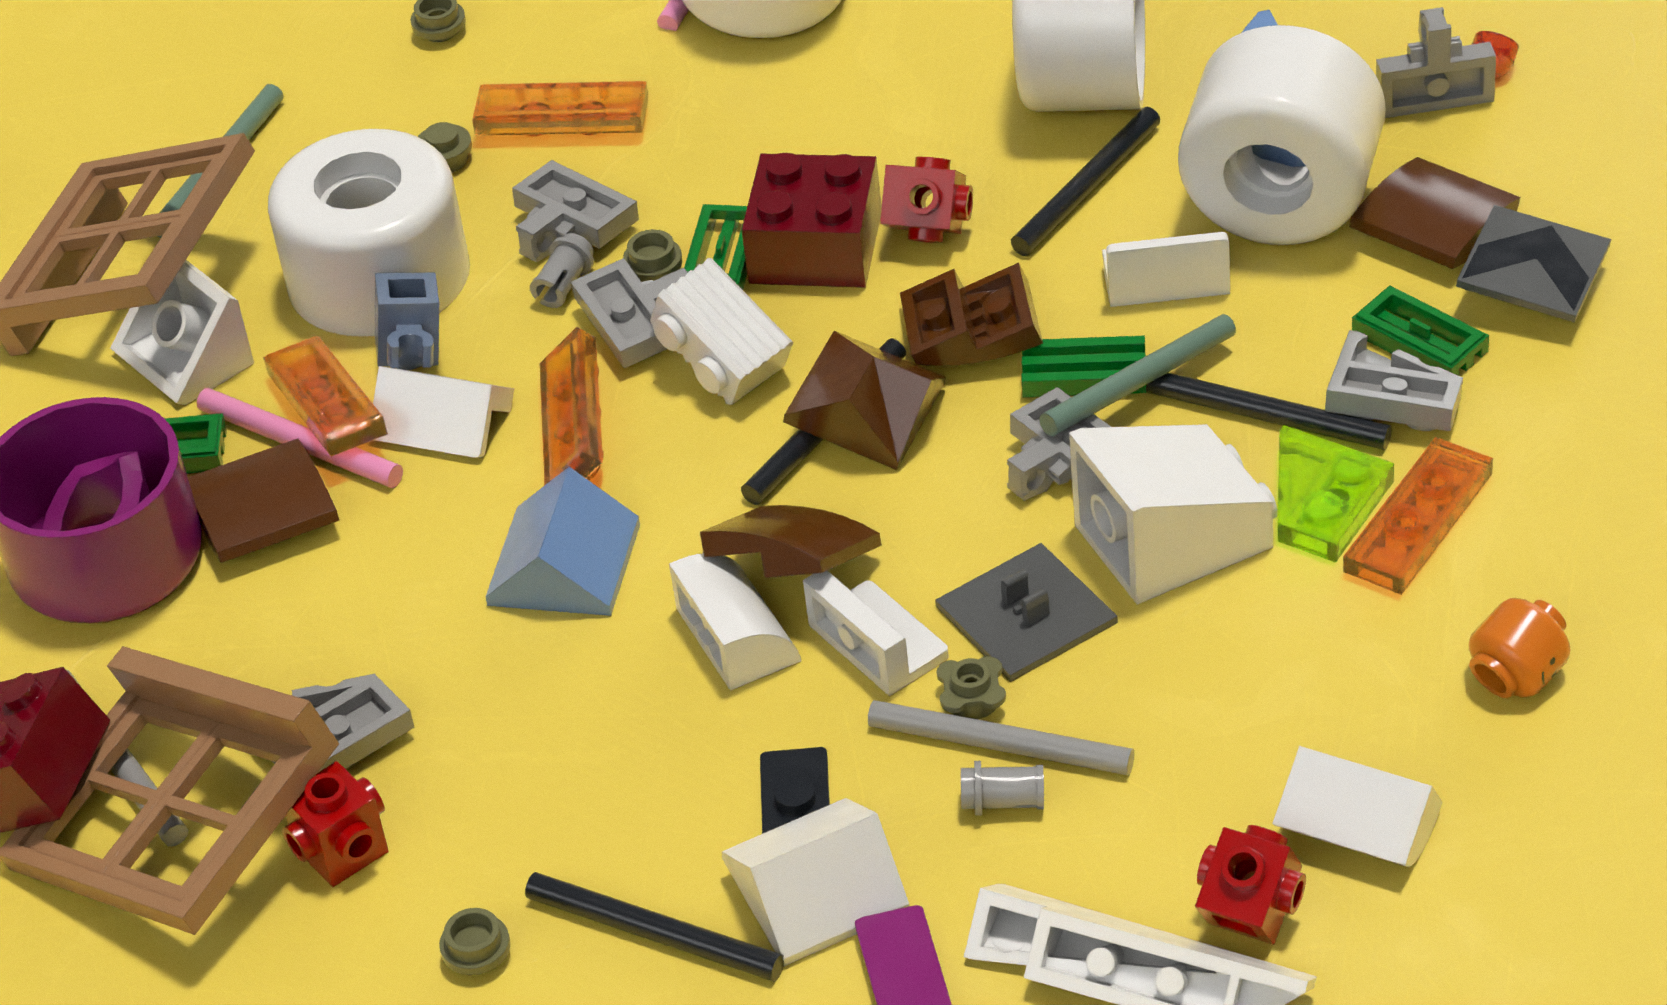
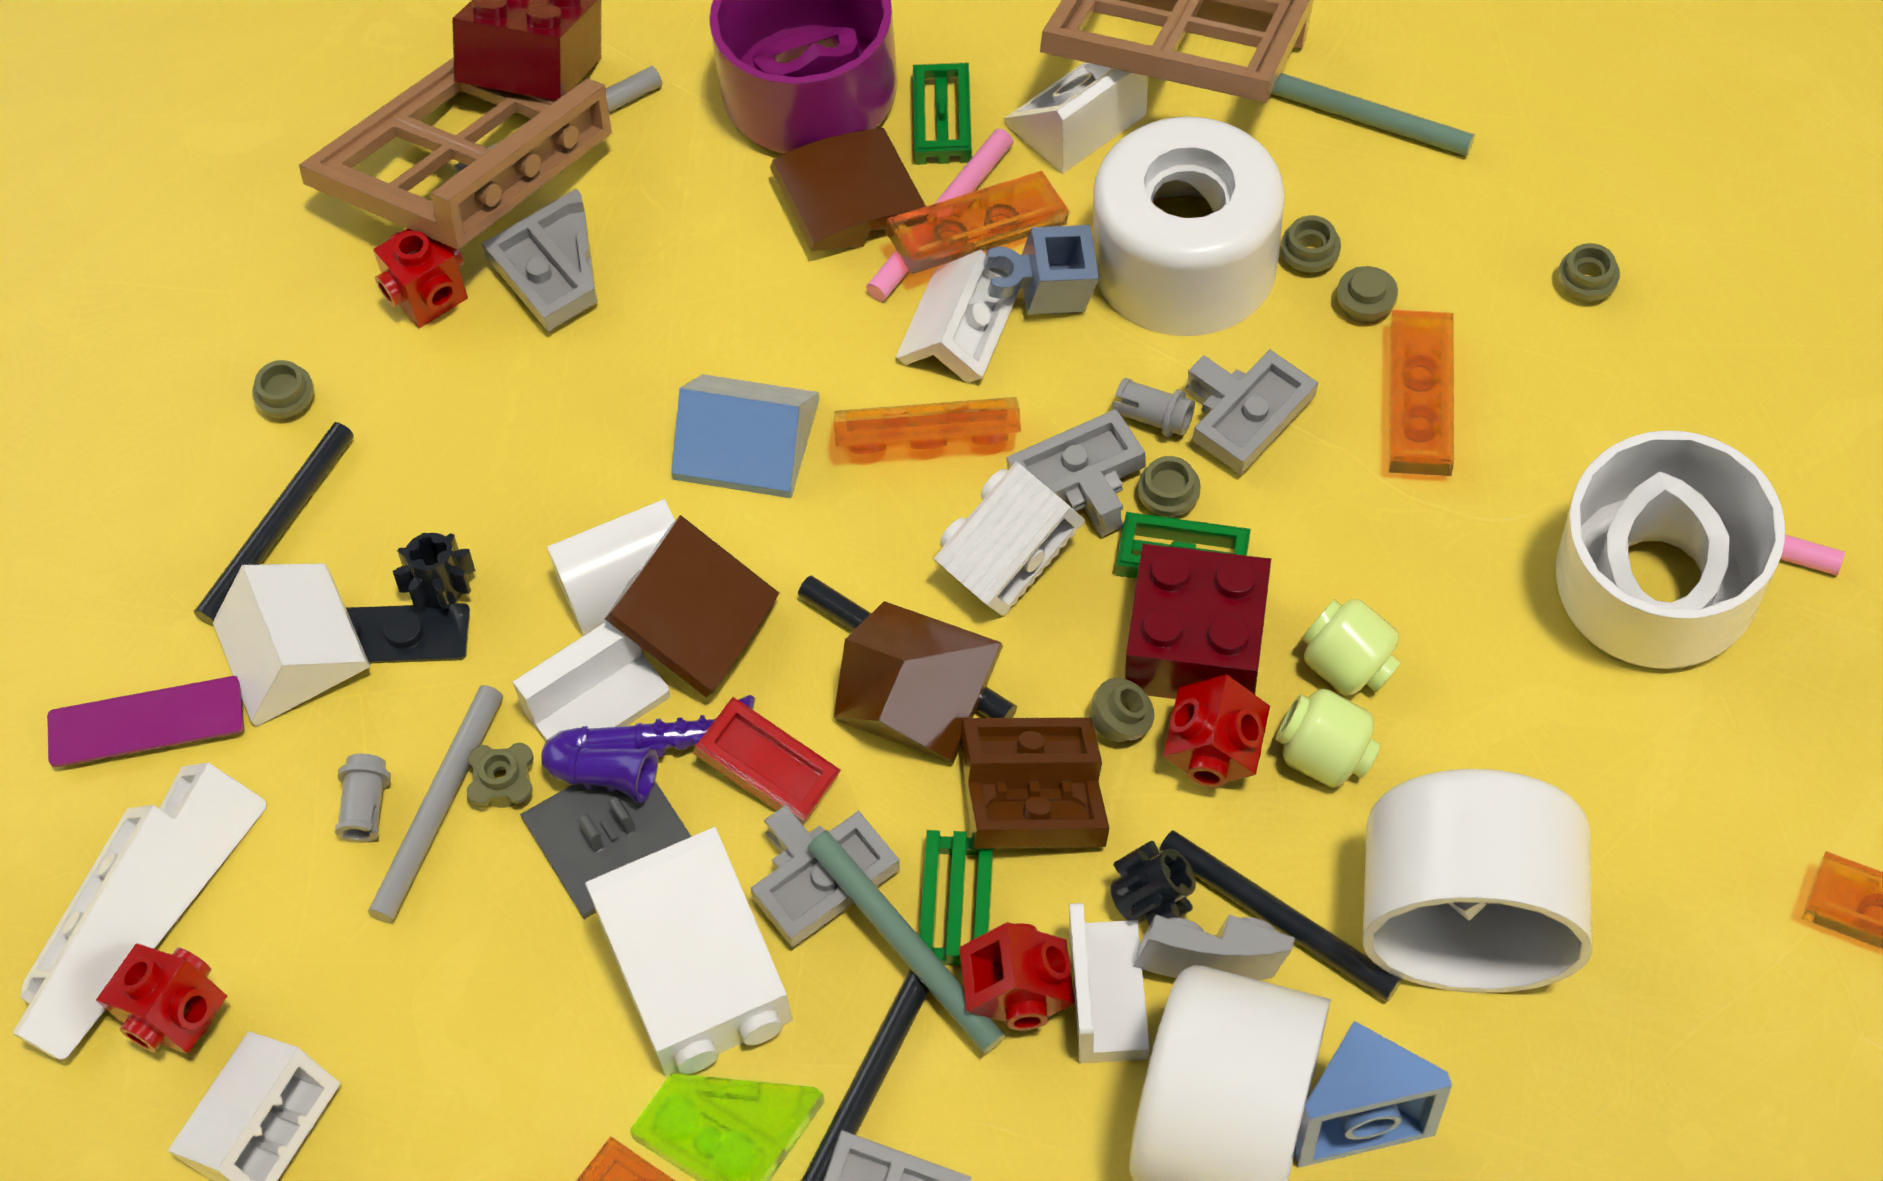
camera: 90 degrees right, 15 degrees up
none -> black gear [393,533,476,609]
none -> dark purple piece [541,695,755,803]
none -> red tile [693,697,841,825]
none -> red brick [959,922,1075,1030]
none -> olive plate [1090,678,1154,742]
none -> black gear [1111,841,1196,926]
none -> light grey slope [1133,914,1295,980]
none -> yellowish green head [1276,689,1380,788]
none -> yellowish green head [1301,599,1401,695]

